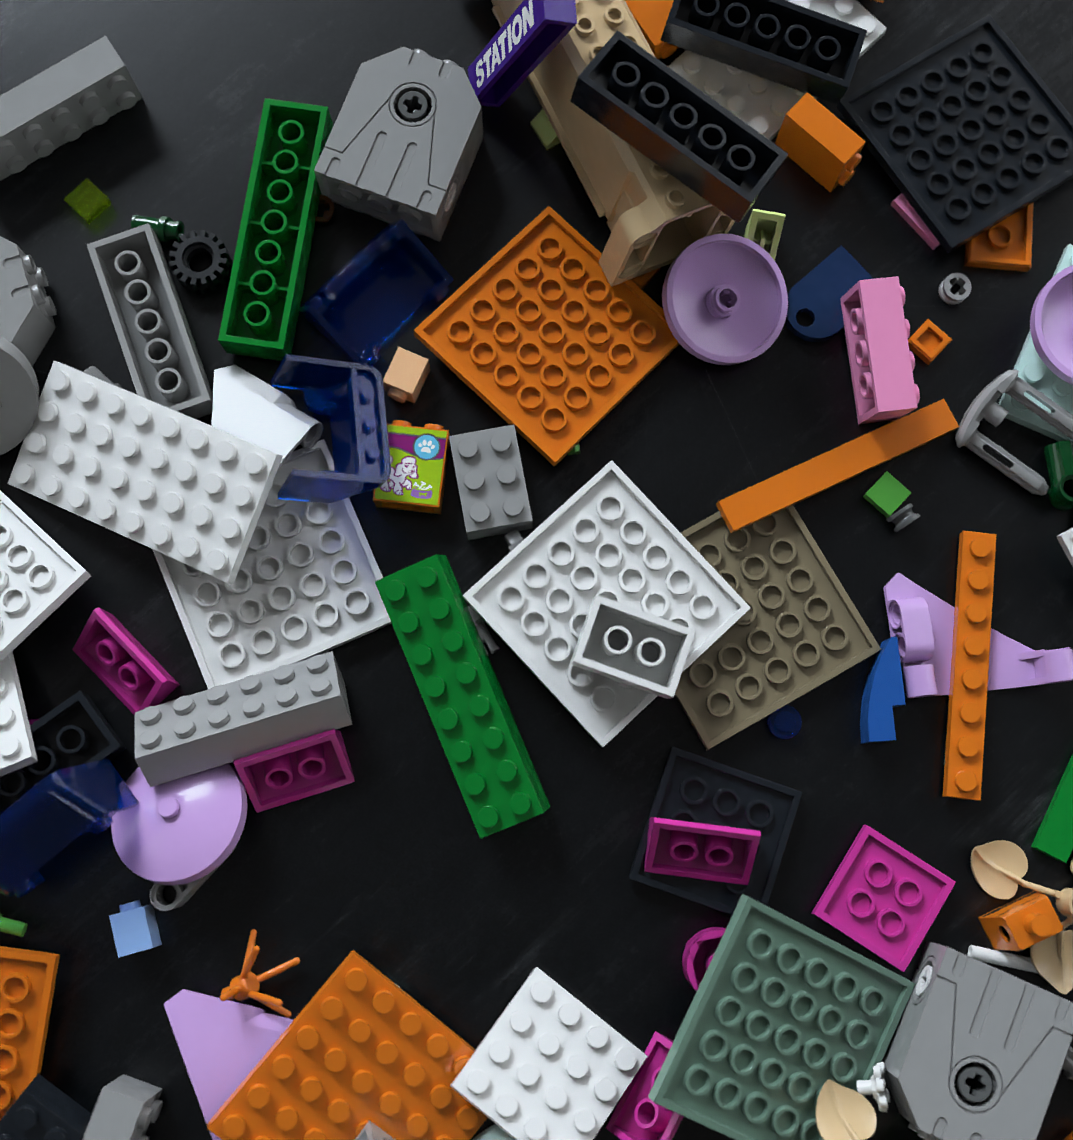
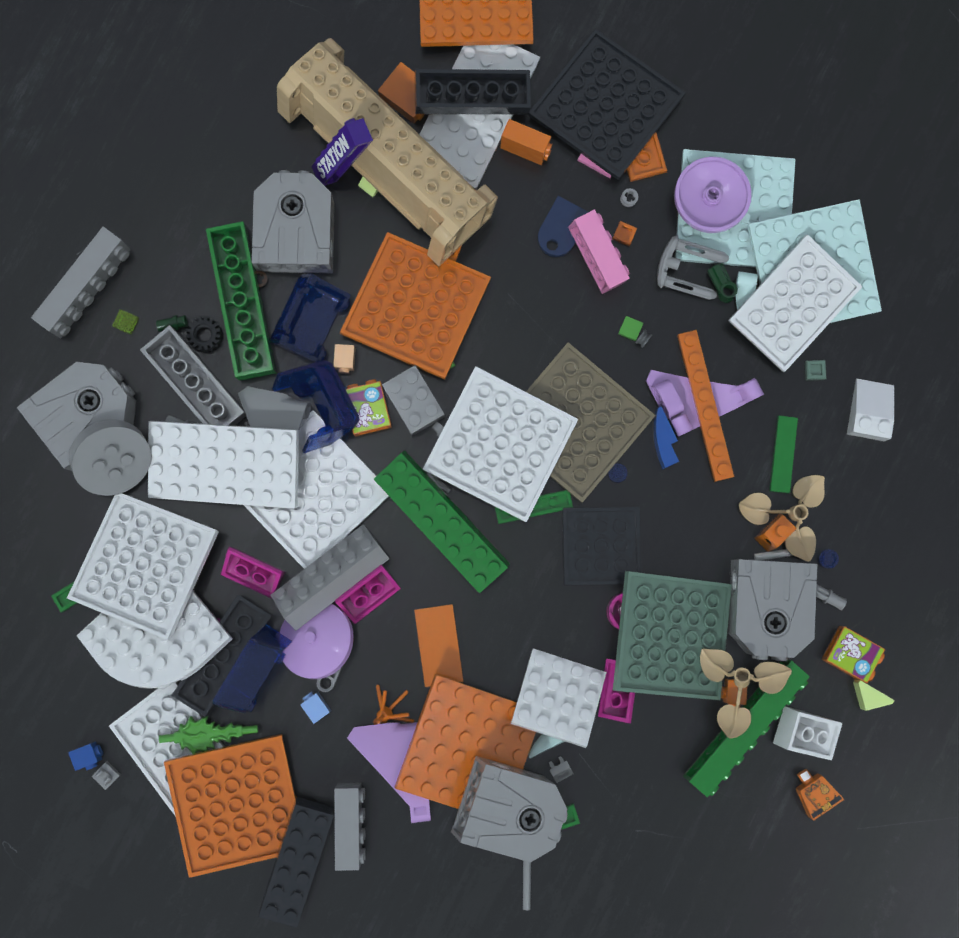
camera: 25 degrees left, 5 degrees up
black brick [570,30,788,224] -> none
white brick [570,595,696,699] -> none
dark pink slope [644,817,761,885] -> none
lavender dish [662,234,788,365] -> none
orange tile [716,399,960,533] -> none
yellowish green slope [745,209,785,261] -> none
dark pink plate [812,825,956,972] -> none
white plant [857,1062,890,1112] -> none
none -> orange tile [414,604,463,687]
none -> green tile [495,490,573,524]

